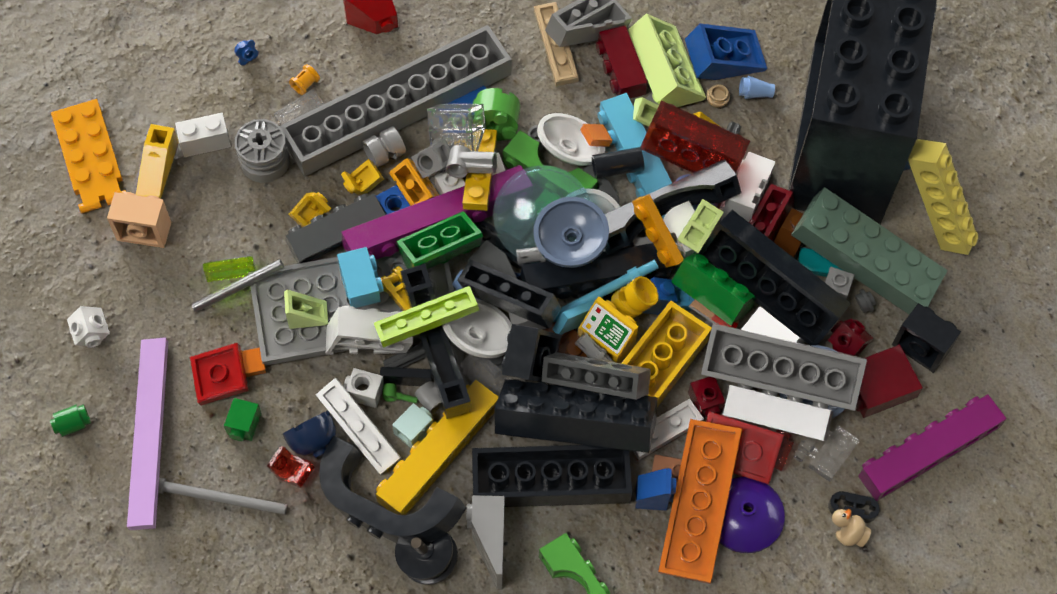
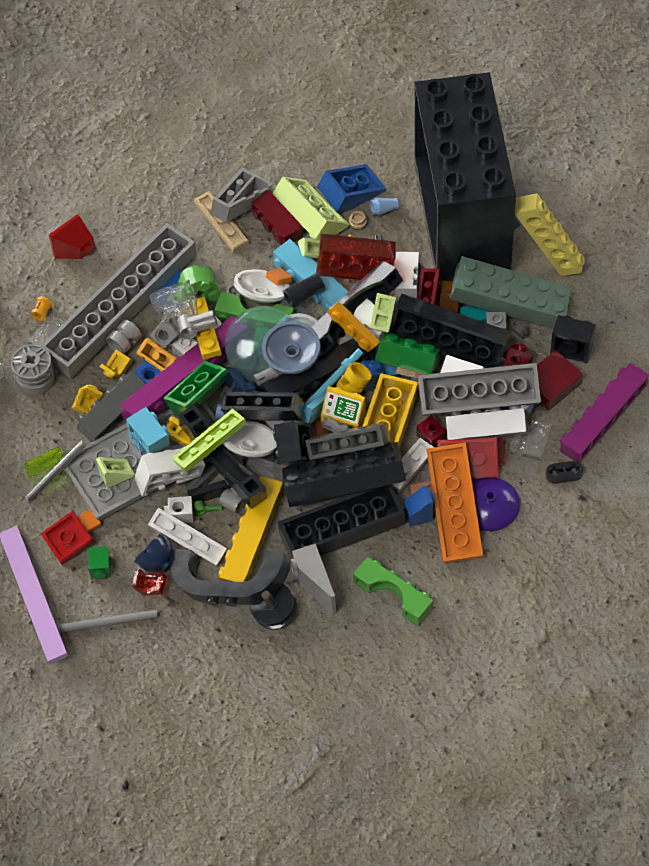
camera: 15 degrees left, 5 degrees down
light aqua brick [392,403,433,448] -> none
tan animal [832,509,871,547] -> none
none -> dark blue piece [225,368,256,392]

